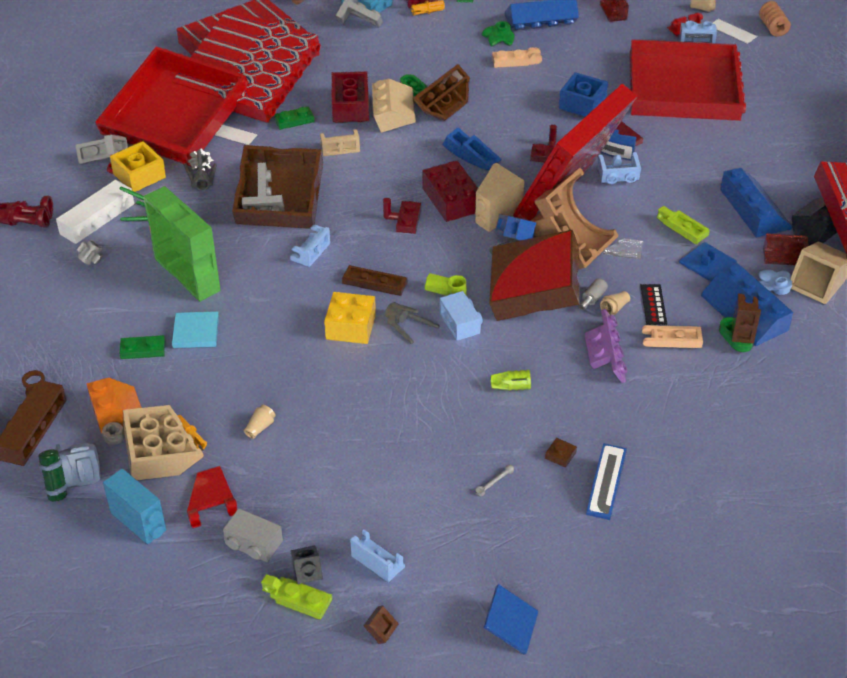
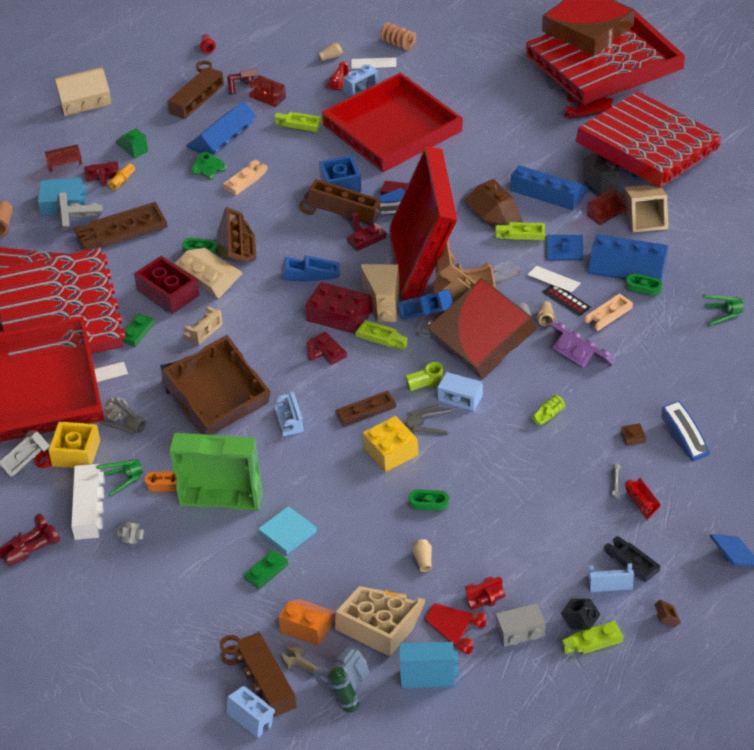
camera: 40 degrees left, 0 degrees up
light grey bush [102,422,125,445] -> none
light grey bracket [242,163,284,211] -> none
reddish brown hinge [732,293,761,344] -> none
light blue plate [758,269,792,295] -> none
none -> reddish brown hinge [73,202,168,251]
none -> lime hinge [274,112,322,132]
none -> dark tan bar [281,647,319,675]
none -> reddish brown hinge [299,179,381,225]
none -> lime hinge [356,320,408,350]
none -> green plate [408,489,449,511]
none -> reddish brown wedge [464,179,523,225]
none -> red hips [465,576,506,610]
none -> white sticker [527,266,581,292]
none -> black hinge [604,536,661,582]
none -> red hinge [625,477,661,519]
none -> green plant [703,294,744,326]

